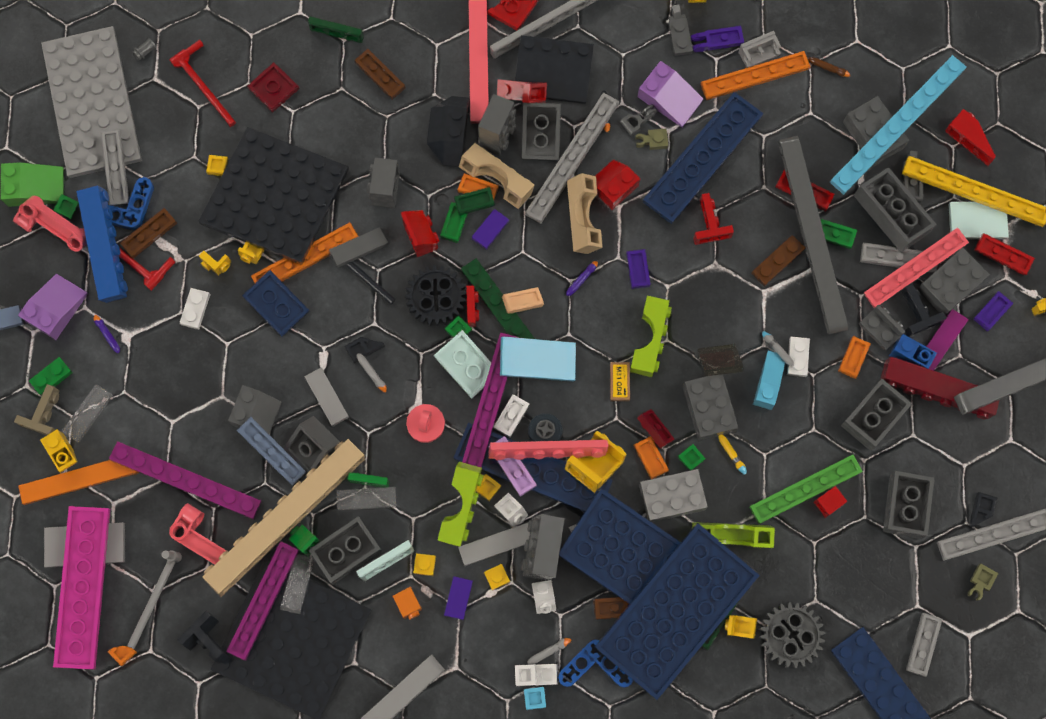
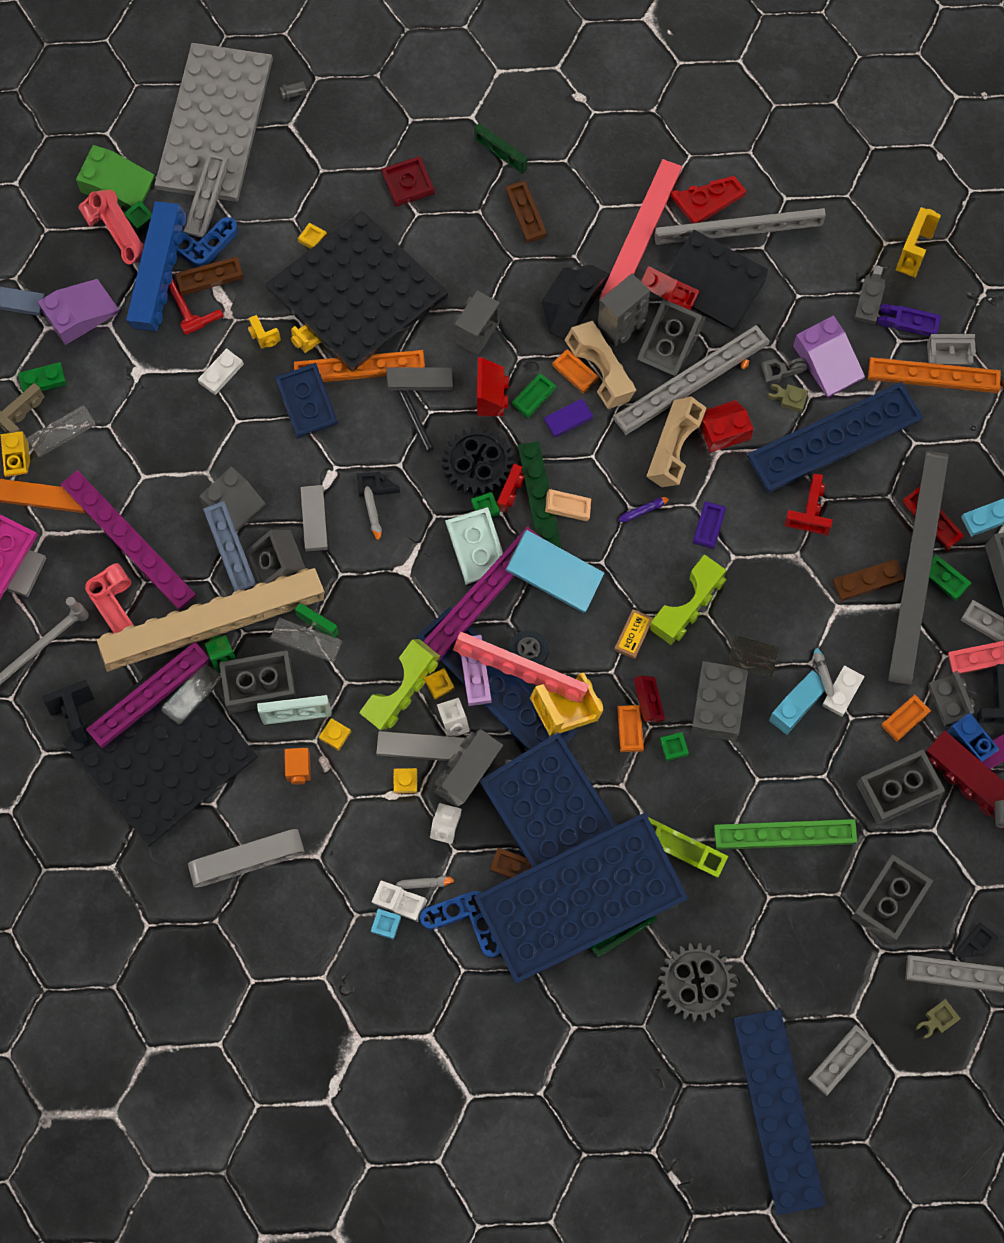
camera: 25 degrees right, 5 degrees down
dark purple piece [93,315,120,353] -> none
red bar [169,39,236,127] -> none
coral tile [406,404,445,443] -> none
dark purple tile [444,576,473,620] -> none
dark green tile [454,187,495,216] -> none
white plate [493,395,530,438] -> none
light grey brick [639,469,707,522] -> none
yellow piece [718,435,747,475] -> none
yellow bracket [725,615,757,639] -> none
red panel [814,486,847,518] -> none

